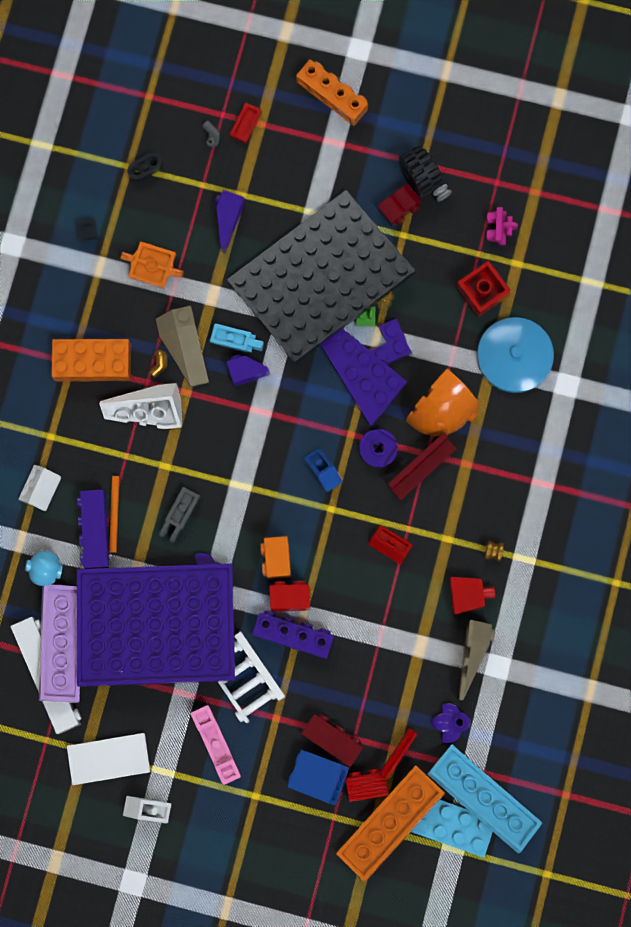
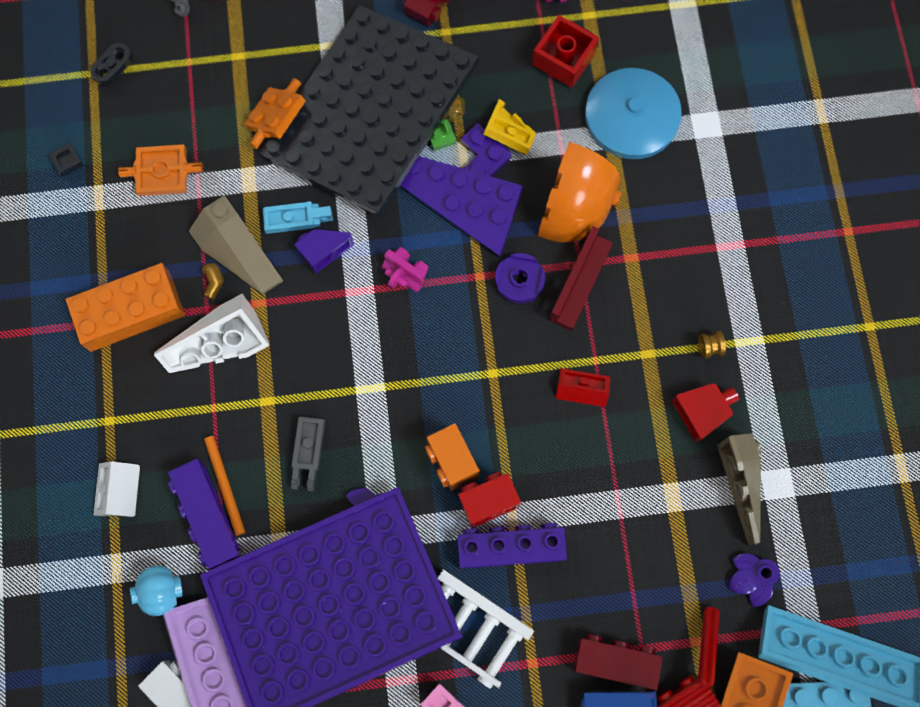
camera: 25 degrees left, 5 degrees down
dark purple slope [215,190,245,254] -> none
blue slope [304,448,343,492] -> none
none -> orange plate [244,78,306,149]
none -> dark pink hips [382,247,428,293]
none -> yellow wing [484,99,536,155]

